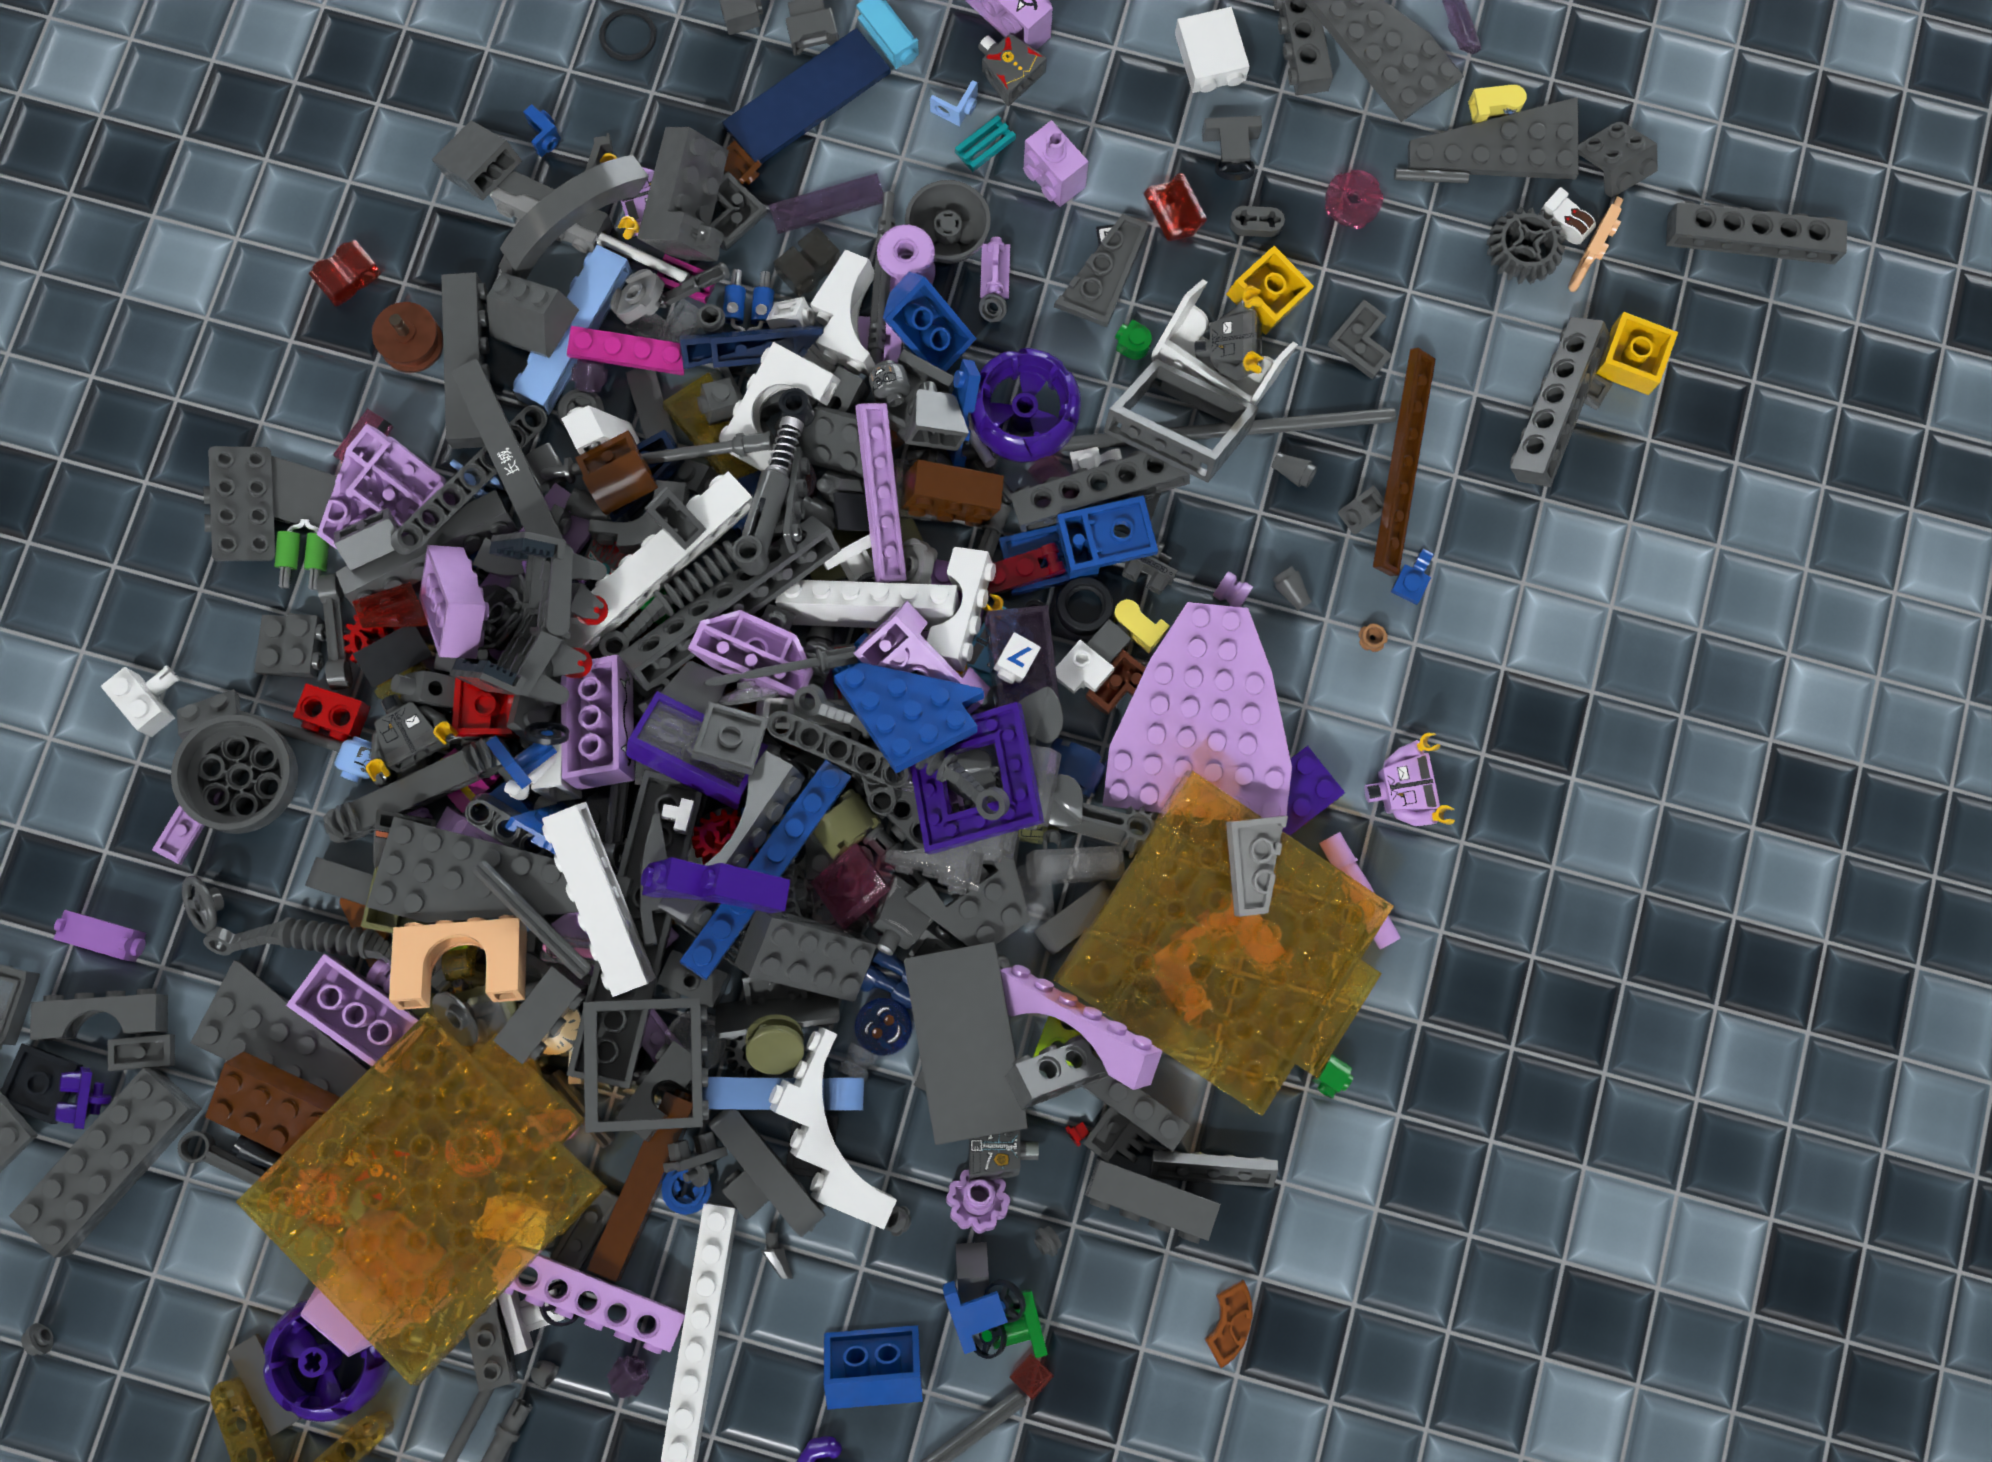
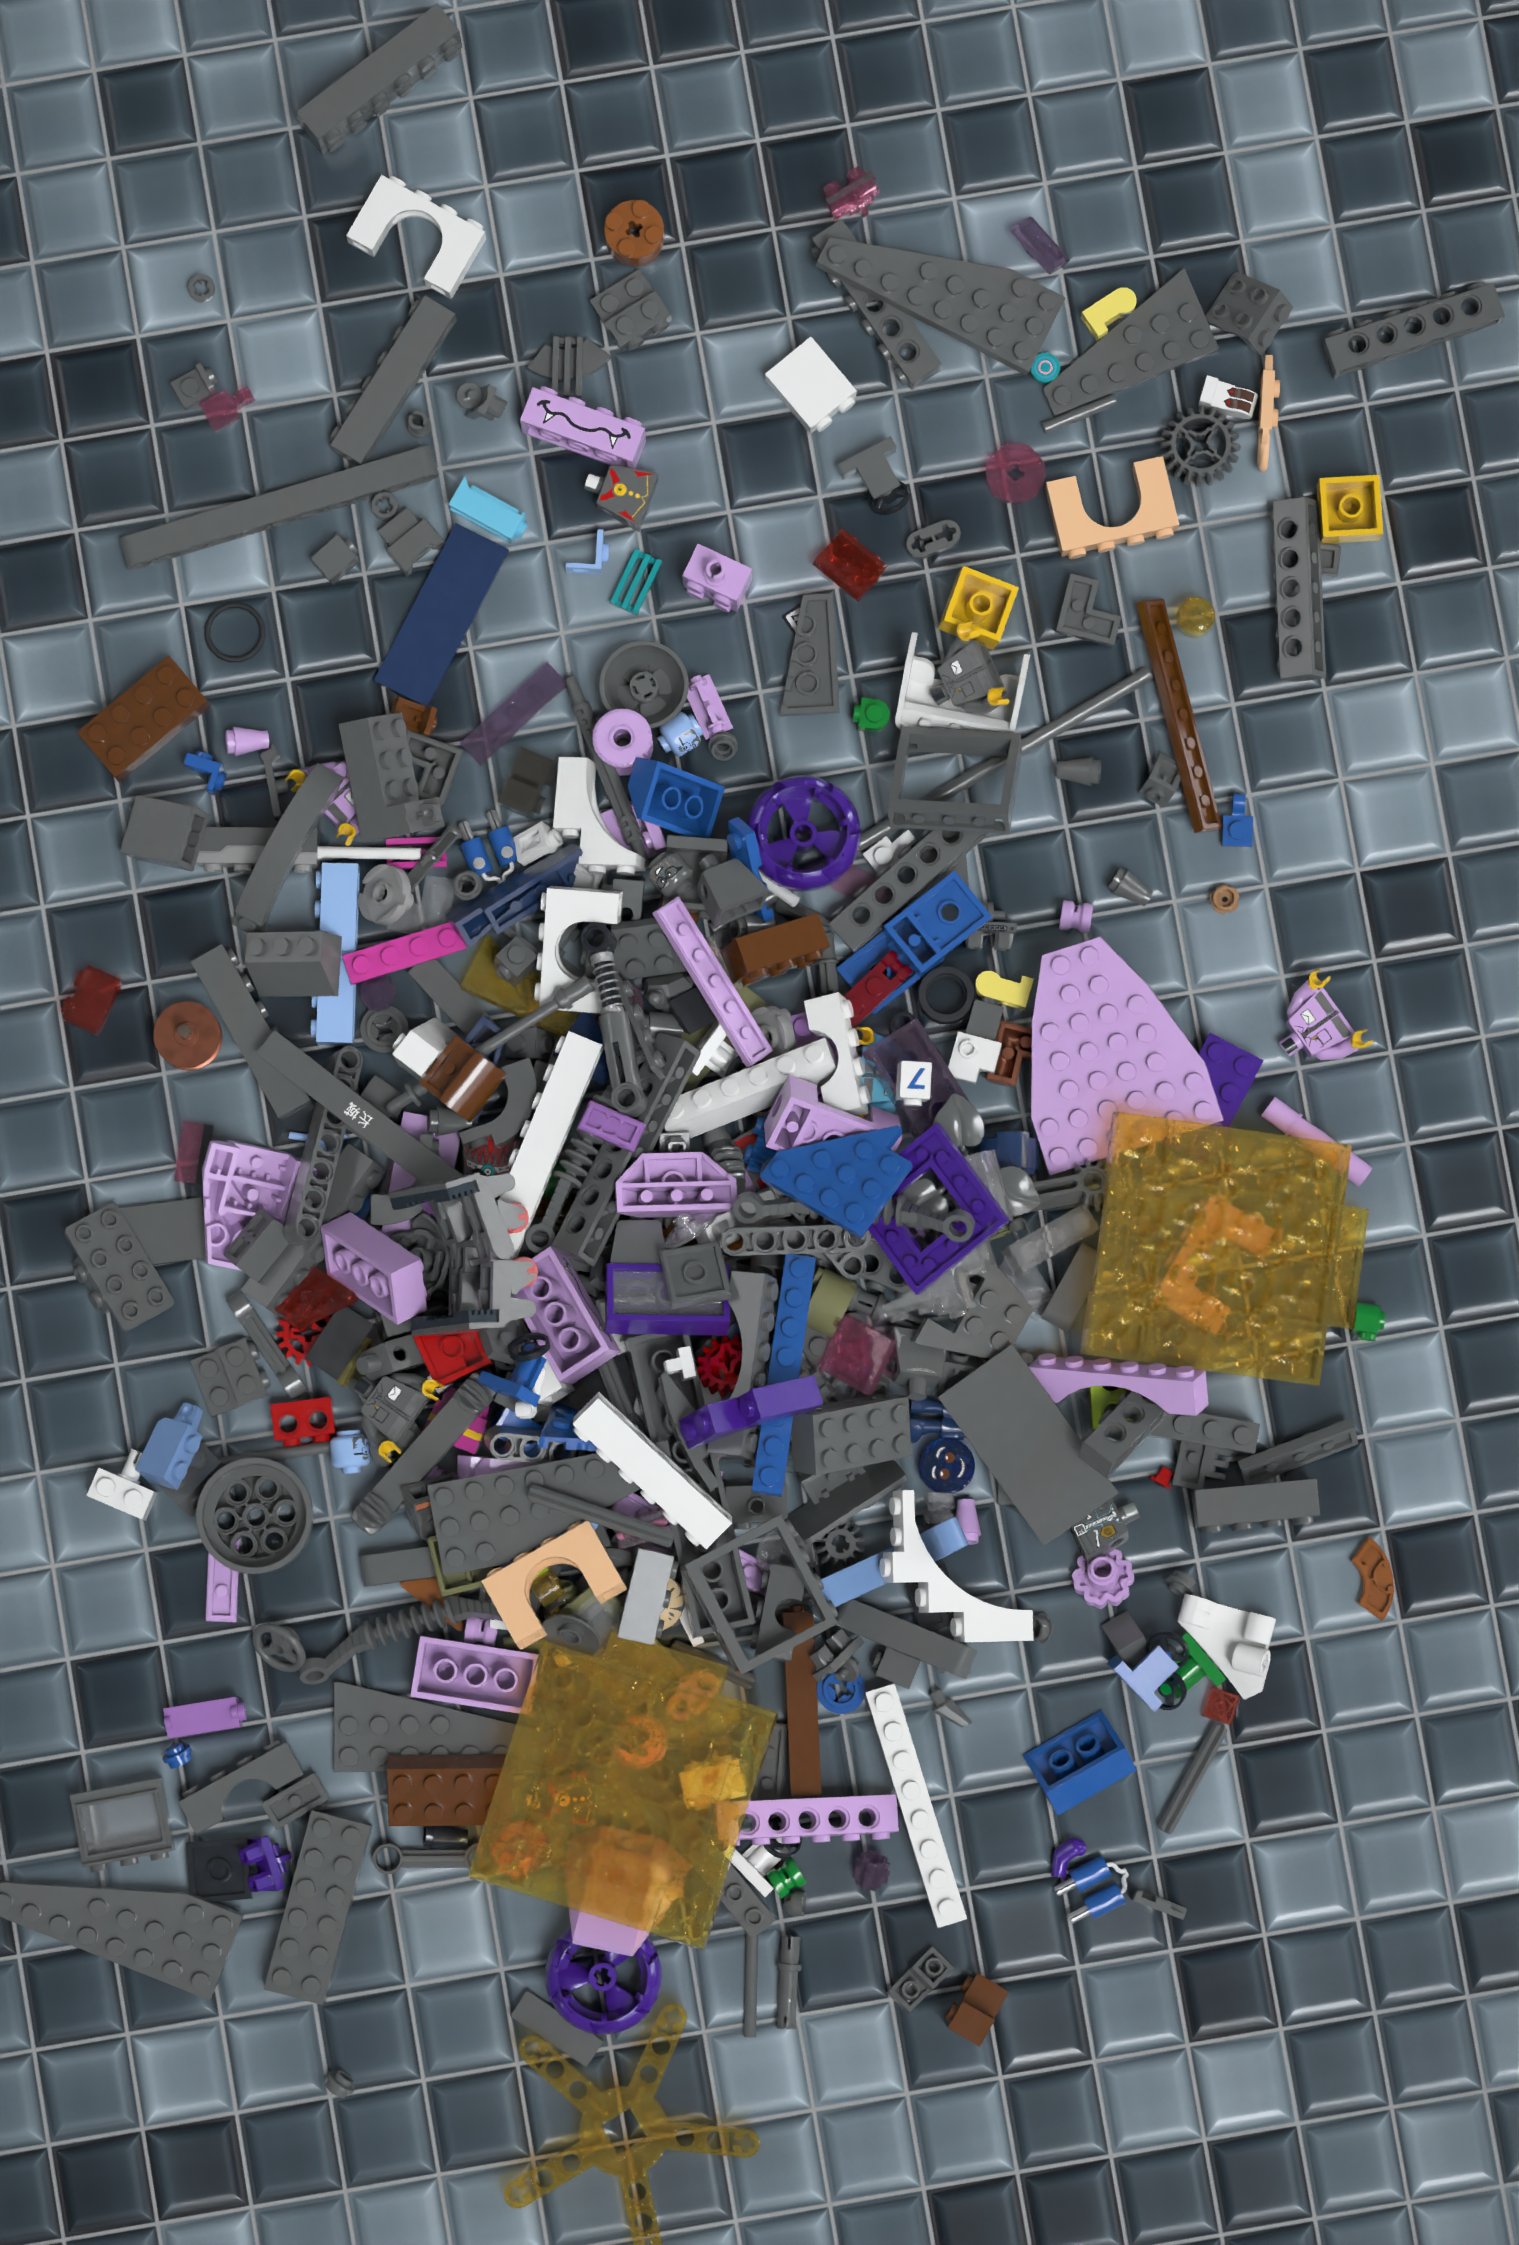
camera: 20 degrees left, 5 degrees up
bright green piece [274,519,329,590] -> none
dark grey slope [645,487,706,550] -> none
dark grey piece [704,645,858,686] -> none
olive head [745,1014,804,1075] -> none
light grey wing [1226,816,1288,917] -> none
none -> reddish brown brick [77,655,210,783]
none -> medium blue hinge [135,1403,203,1490]
none -> blue plate [162,1742,192,1769]
none -> lavender cone [225,727,269,756]
none -> medium lavender plate [578,1100,646,1154]
none -> light blue head [657,712,703,757]
none -> green wheel [766,1857,807,1899]
none -> lavender cone [955,1499,981,1545]
none -> teal tile [1030,353,1060,384]
none -> light nougat arch [1045,456,1179,559]
none -> clear yellow head [1176,597,1215,638]
none -> white panel [1178,1594,1276,1699]

